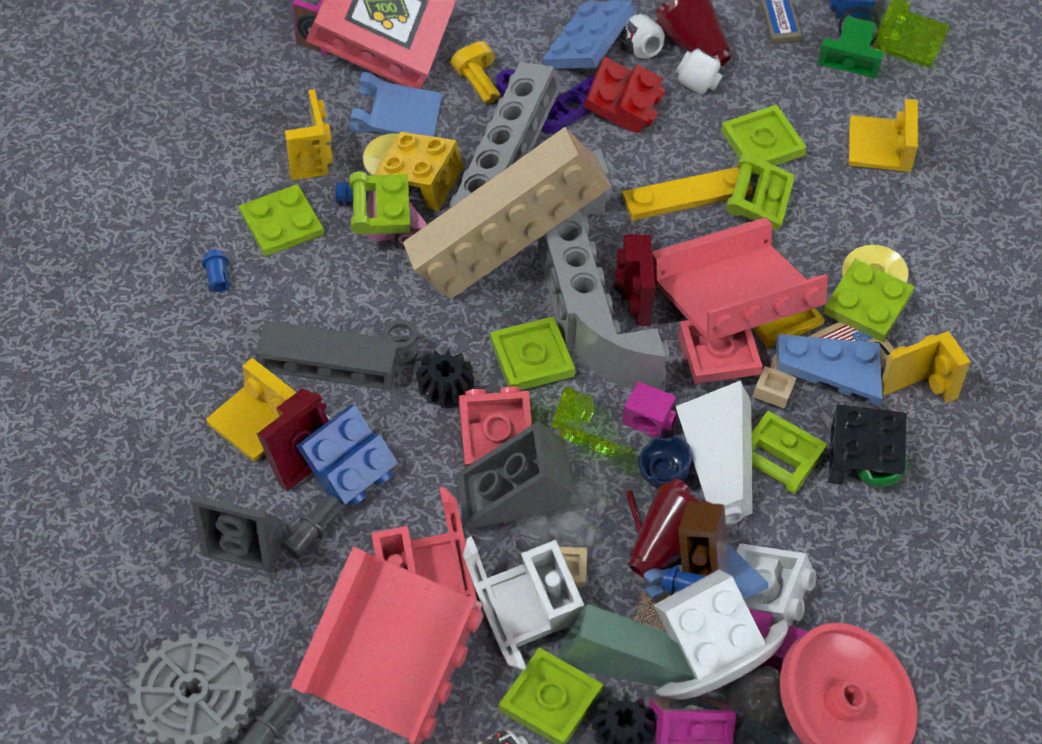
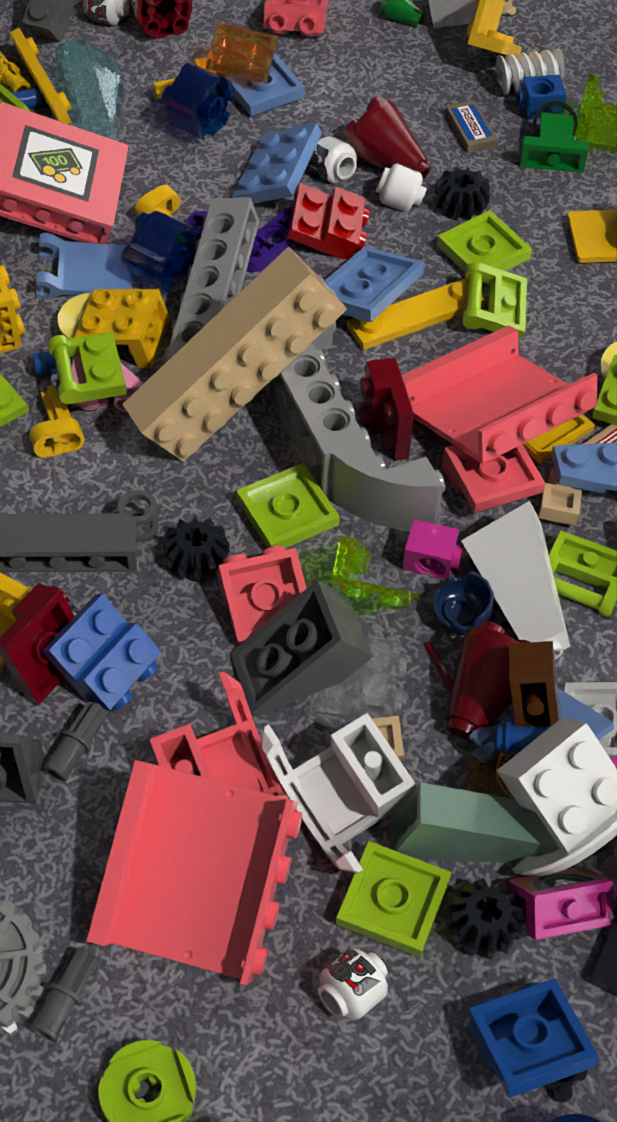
camera: 10 degrees left, 0 degrees up
none -> yellow piece [29,385,85,458]
none -> clear blue brick [121,211,199,292]
none -> medium blue plate [325,246,424,322]
none -> black gear [435,166,491,220]

